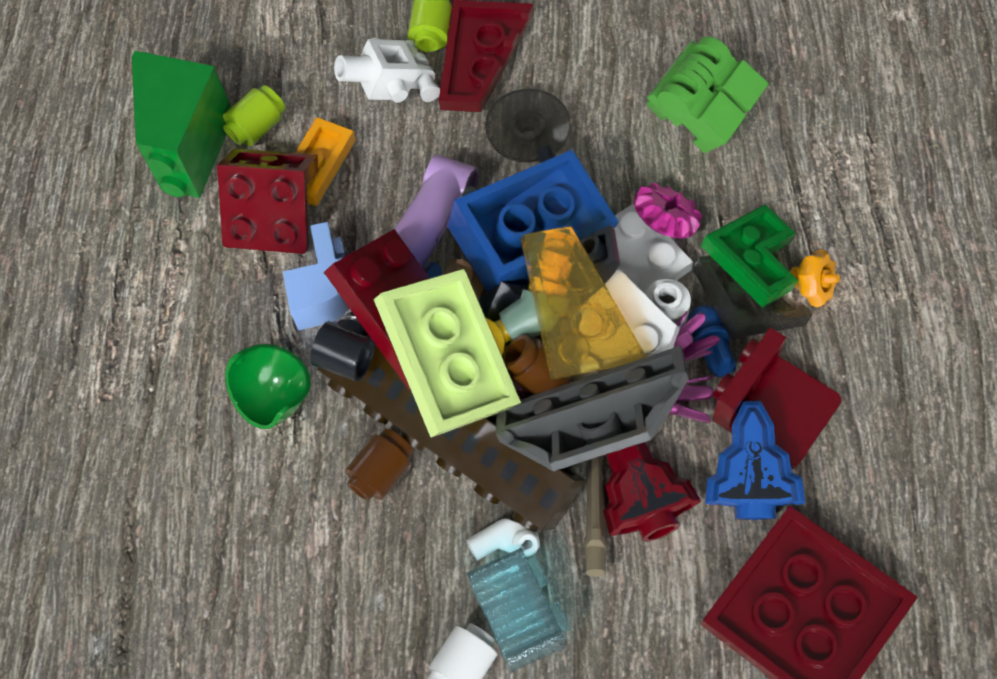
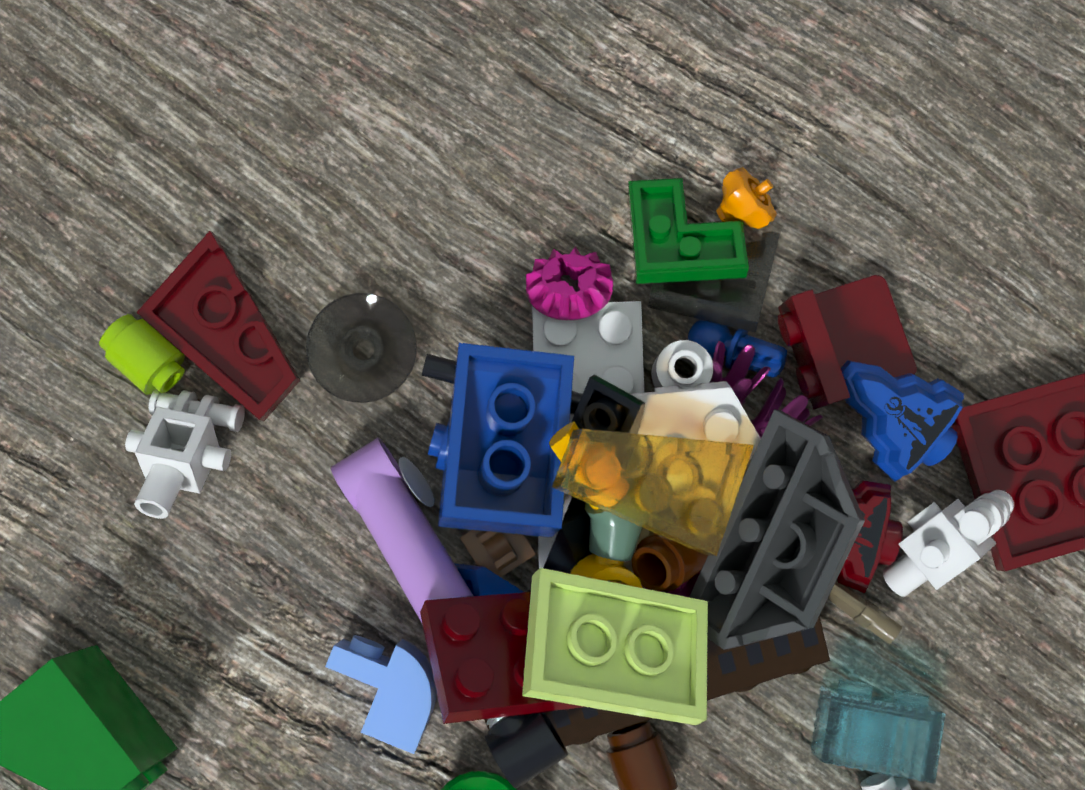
camera: 60 degrees left, 20 degrees up
dark red bracket [217,148,318,254] -> none
lime brick [223,85,286,146] -> none
light orange plate [295,117,356,207] -> none
white arm [465,518,540,561] -> none
bright green hips [646,37,769,153] -> none
none -> white piece [883,490,1014,597]

